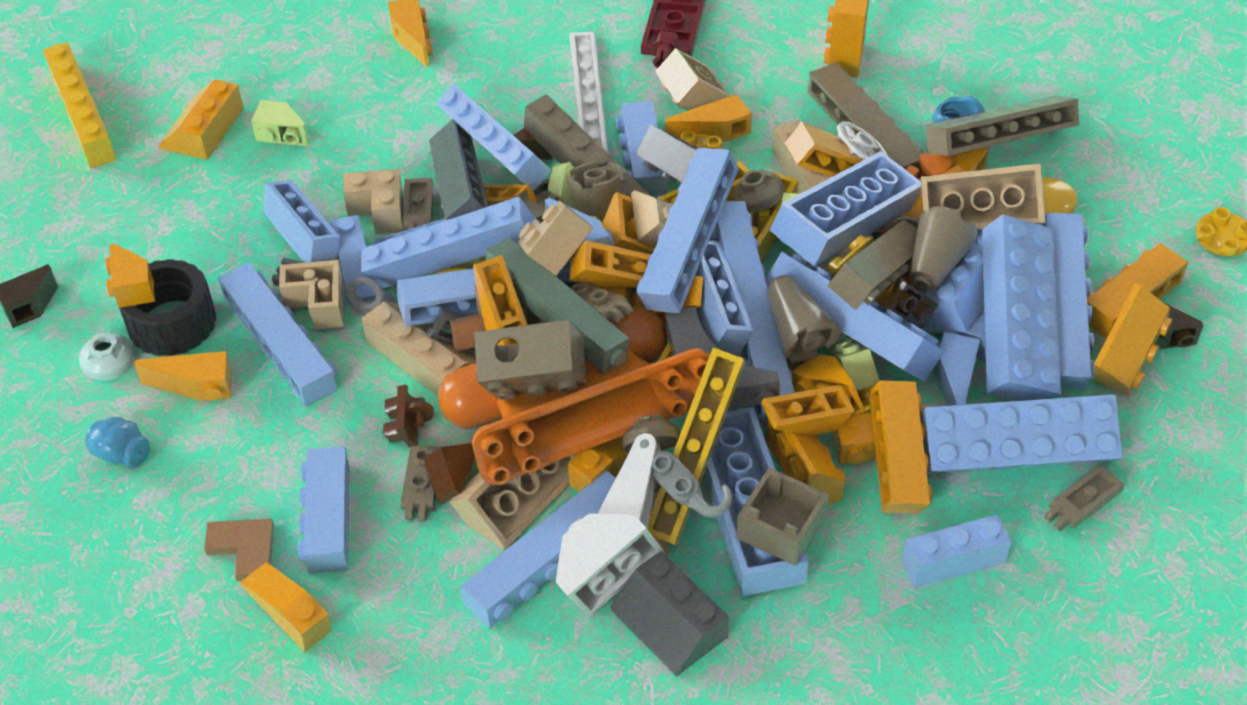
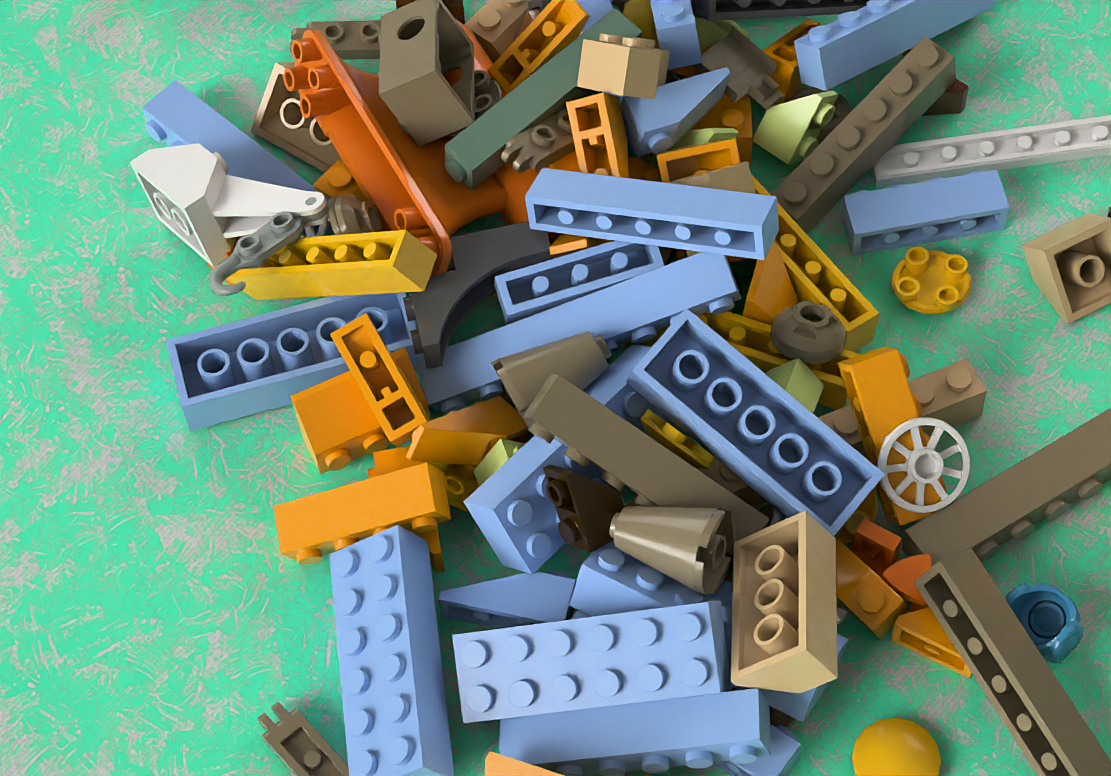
camera: 90 degrees right, 10 degrees up
reddish brown slope [423,443,475,504] -> none
dark tan cone [566,162,624,223] -> none
dark grey slope [610,551,729,677] -> none
slope [636,124,739,186] -> none
light orange slope [665,94,752,141] -> none
dark tan container [736,467,829,566] -> none
light blue brick [901,514,1012,588] -> none

